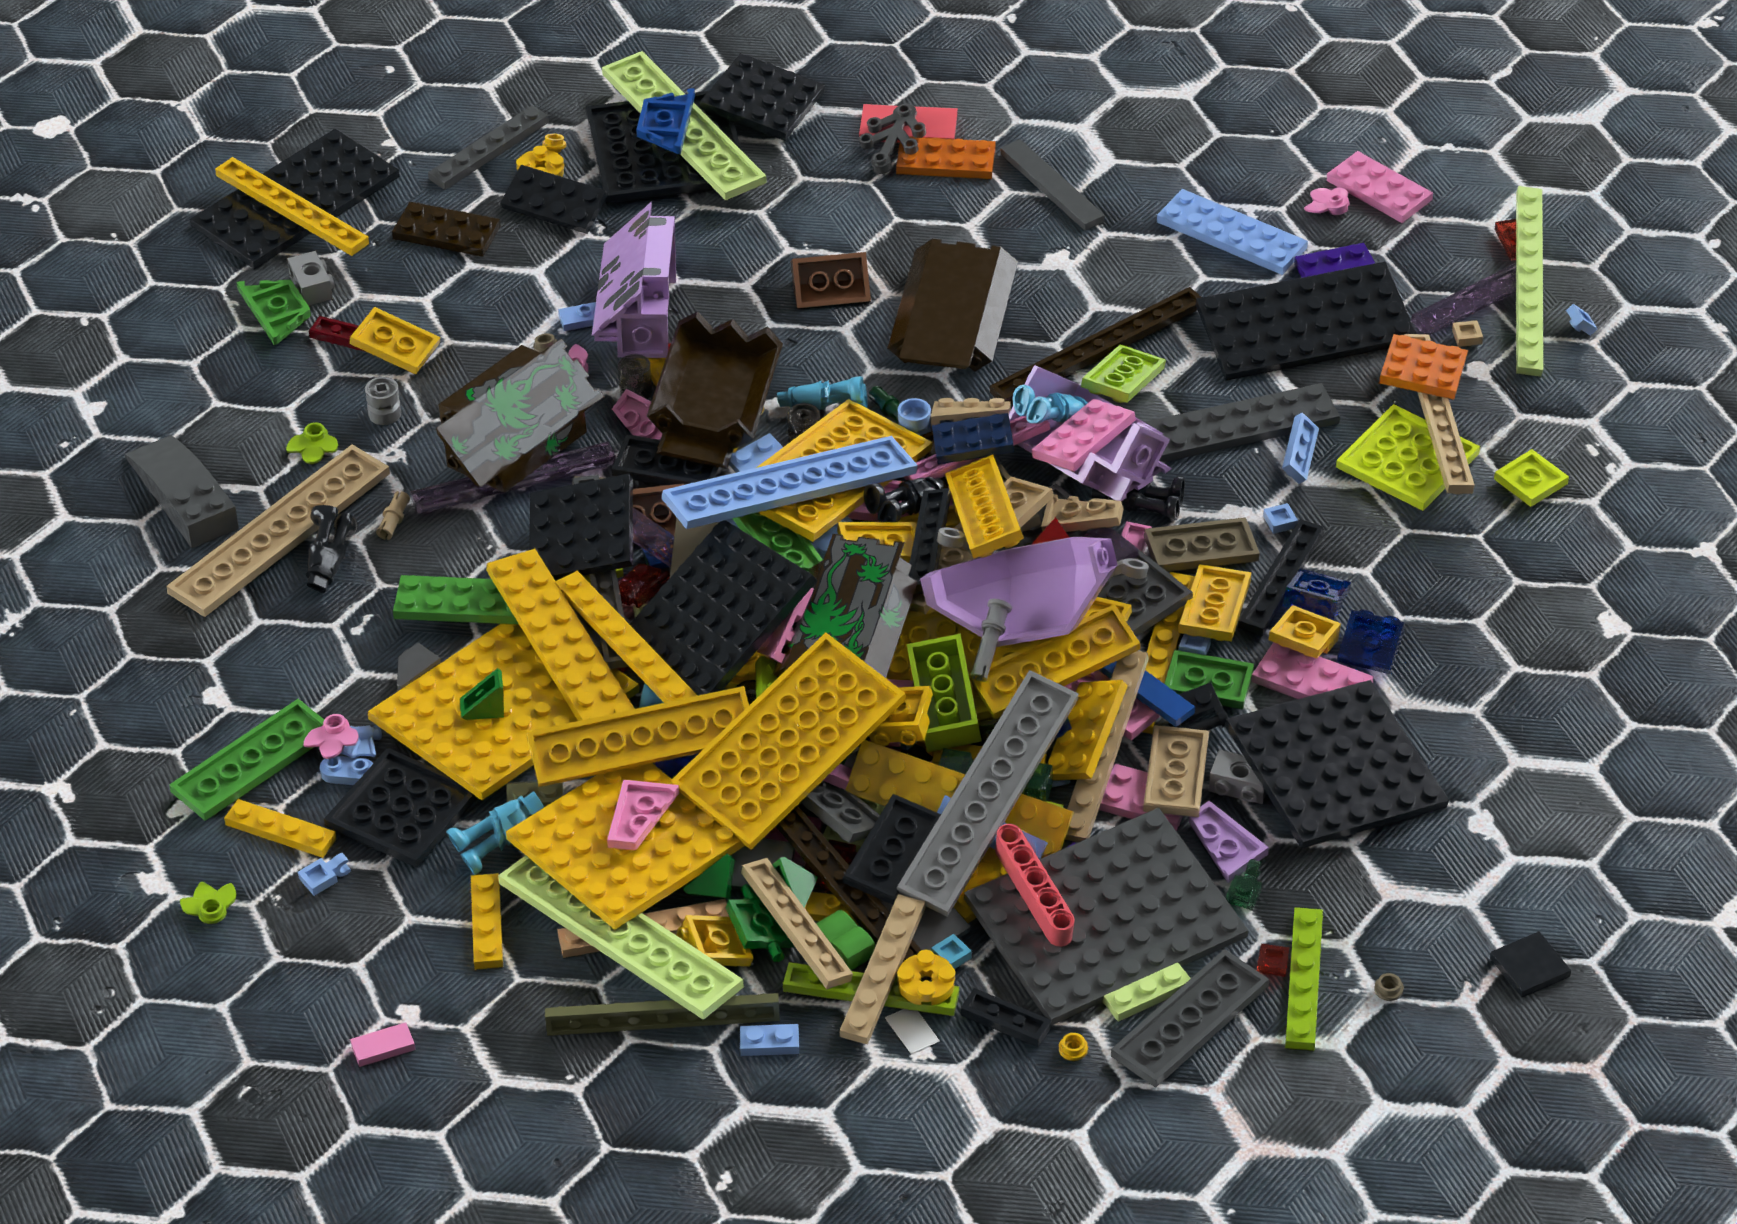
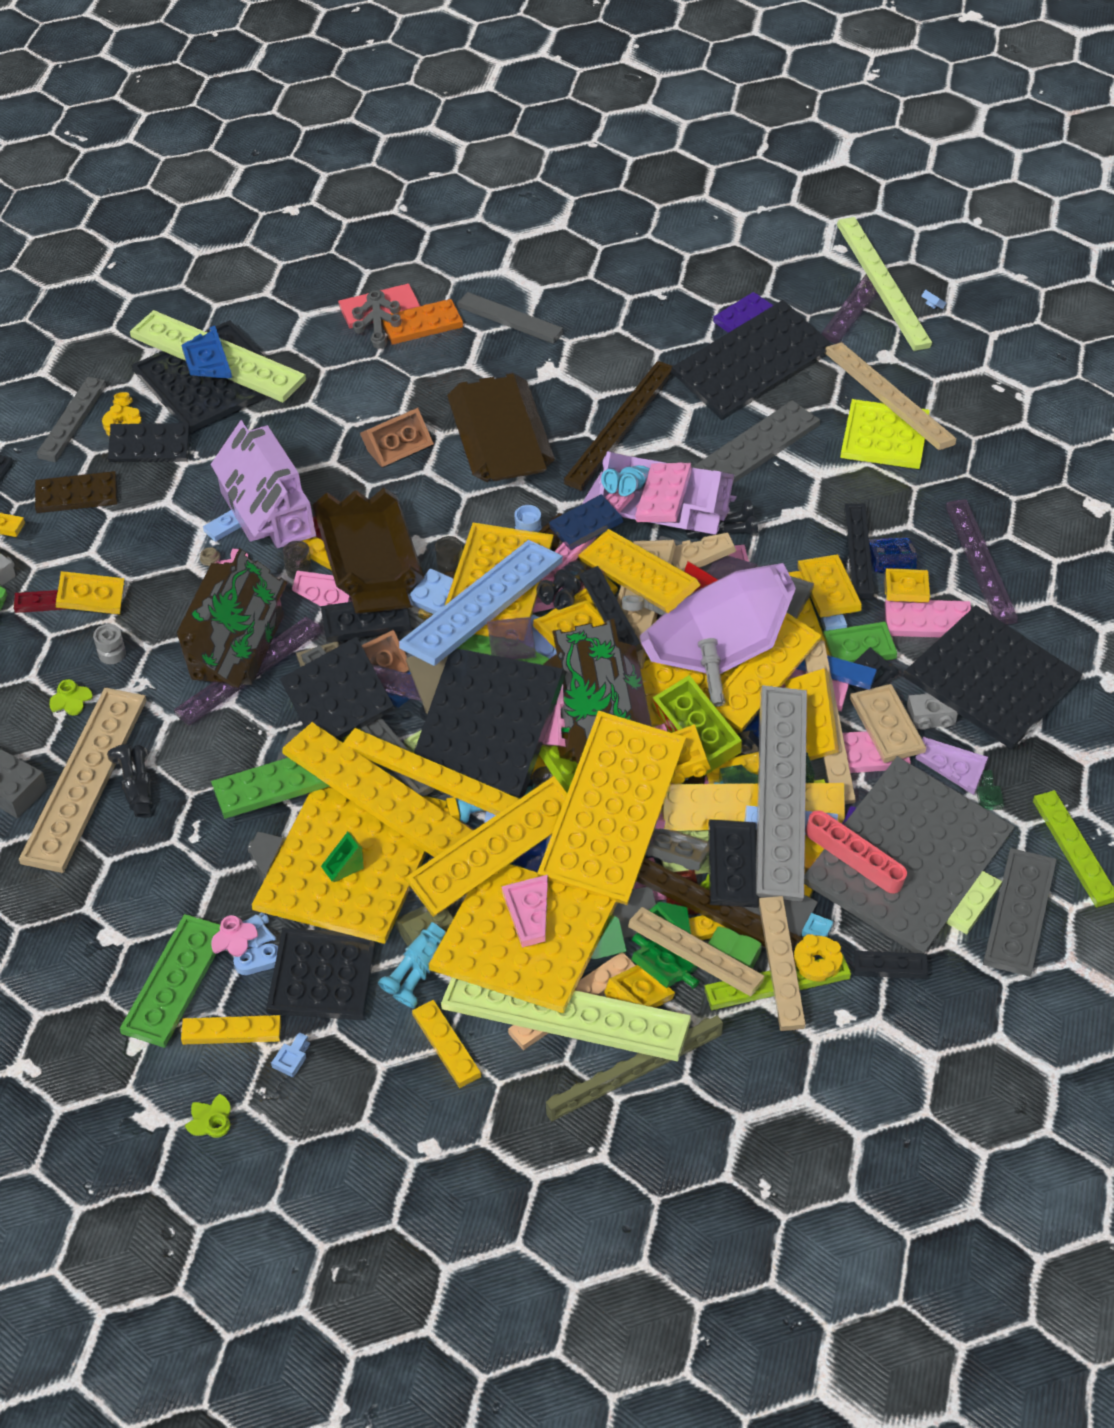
camera: 25 degrees left, 5 degrees up
bright pink tile [350,1022,415,1067] -> none
tan pin [376,491,410,540] -> none
clear red plate [618,563,670,608] -> none
black plate [700,53,825,141] -> none
light blue plate [740,1024,799,1056] -> none
medium azure piece [777,376,868,411] -> none
dark green pin [868,386,899,424] -> none
white sticker [885,1009,939,1054] -> none
tan wing [931,398,1011,426] -> none
yellow plate [1059,1033,1088,1061] -> none
lime plate [1081,344,1166,403] -> none
dark tan plate [1144,517,1260,572] -> none
light blue plate [1157,189,1308,275] -> none
clear red plate [1257,944,1290,977] -> none
light blue plate [1263,503,1298,534] -> none
light blue plate [1282,413,1319,484] -> none
bright pink plate [1304,187,1350,215] -> none
bright pink plate [1327,151,1433,223] -> none
clear blue plate [1337,610,1405,674] -> none
orange plate [1379,334,1468,400] -> none
tan plate [1452,320,1483,347] -> none
clear red plate [1494,219,1516,260] -> none
neon yellow plate [1494,449,1569,507] -> none
none -> yellow plate [443,797,460,822]
none -> tile [487,617,536,660]
none -> clear purple plate [946,499,1018,625]

